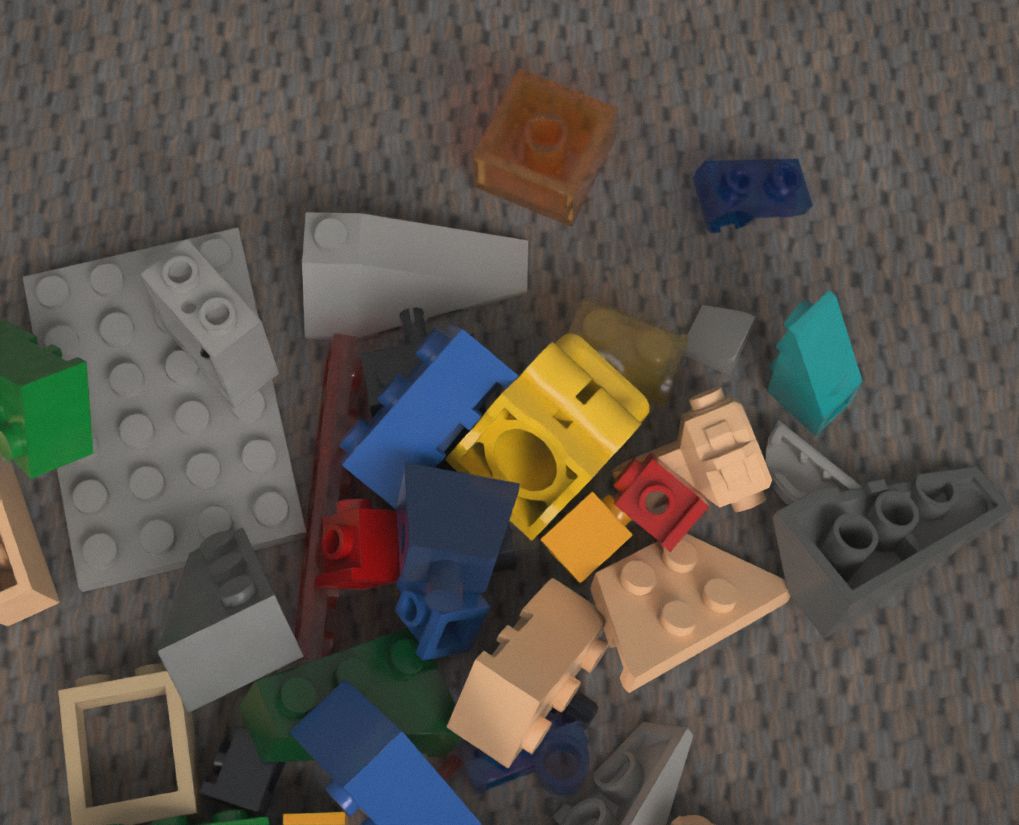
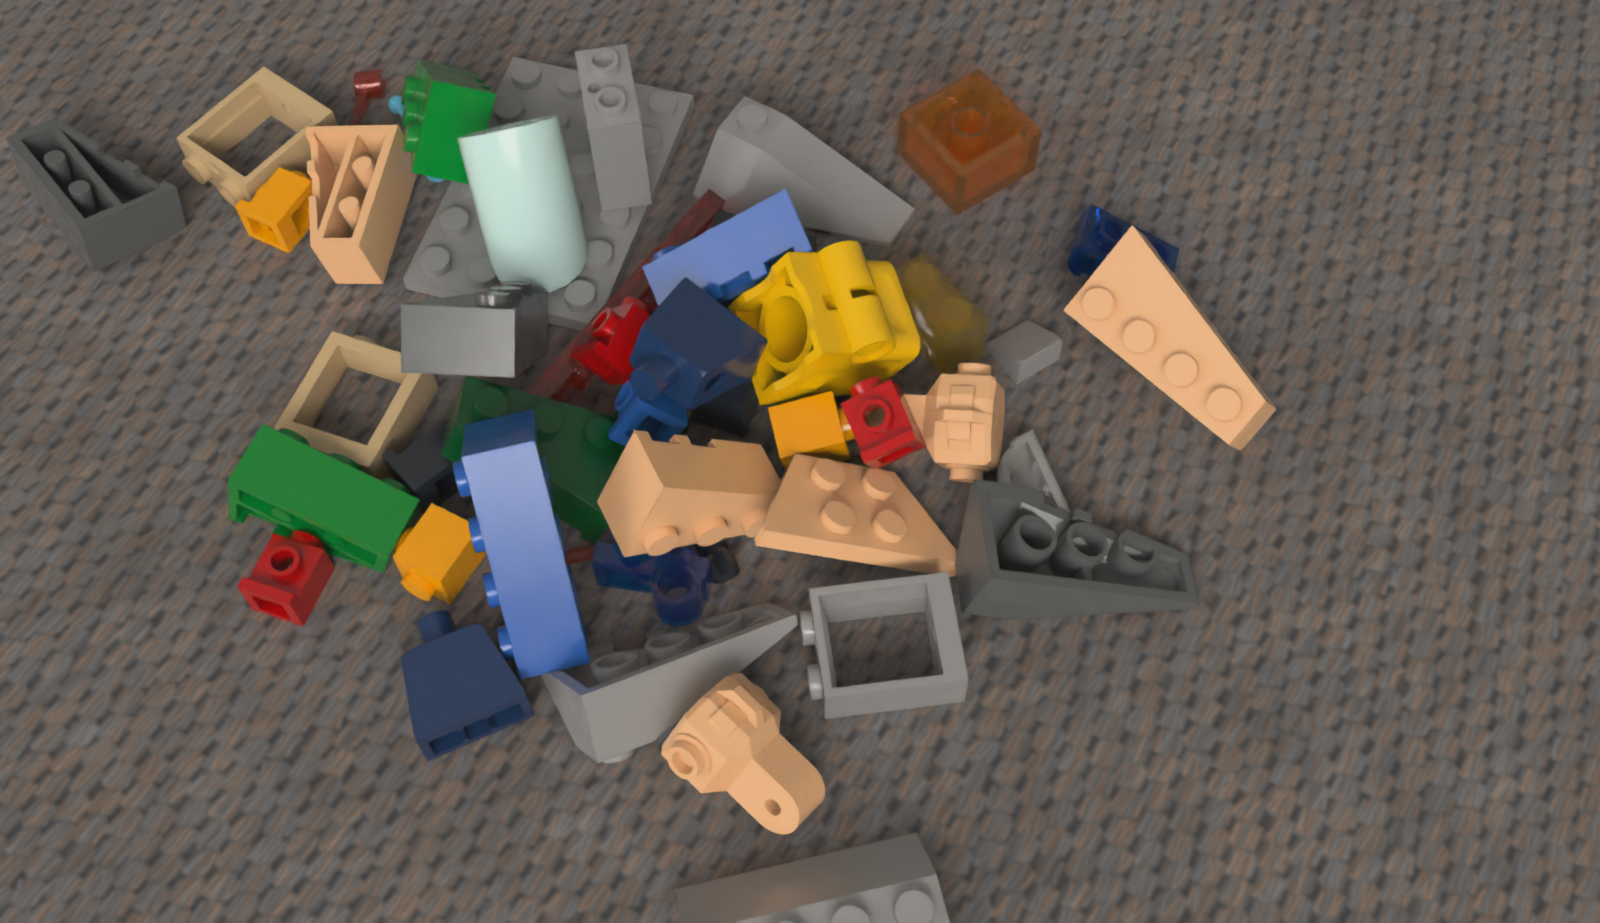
camera: 30 degrees right, 10 degrees down
teal slope [767,290,863,437] -> none
none -> light aqua brick [457,115,588,293]
none -> light grey window [799,572,969,719]
none -> light nougat wedge [1063,225,1276,450]

